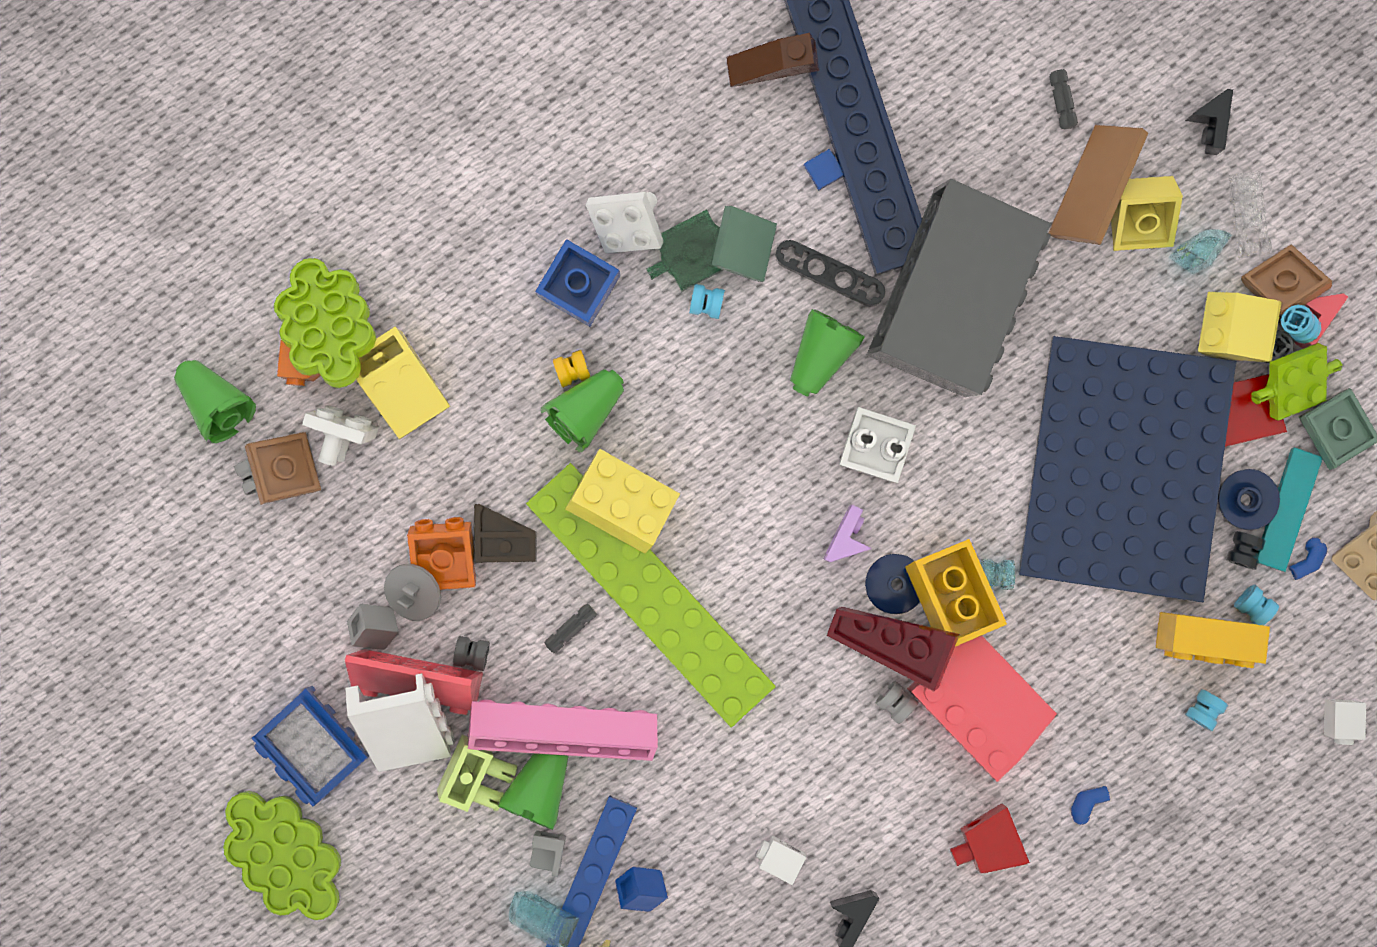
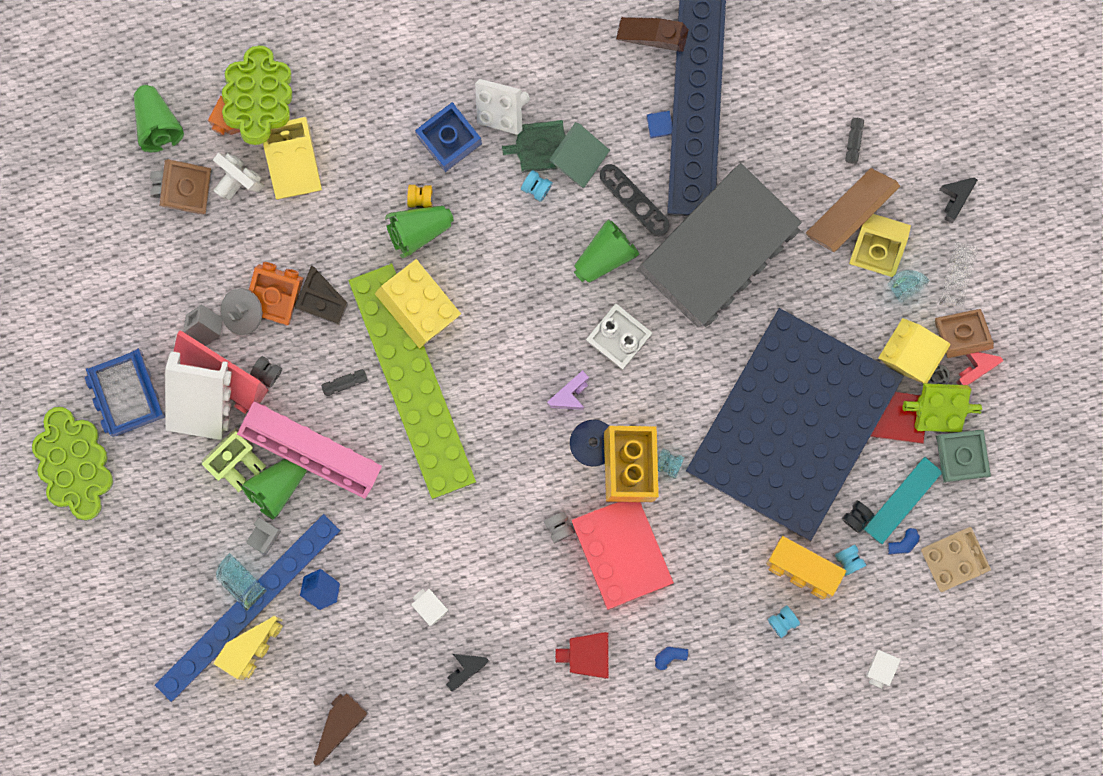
camera: 30 degrees right, 5 degrees down
dark red wing [827,607,960,691] -> none
dark blue dish [1218,469,1280,530] -> none
medium azure wheel [1281,305,1321,344] -> none

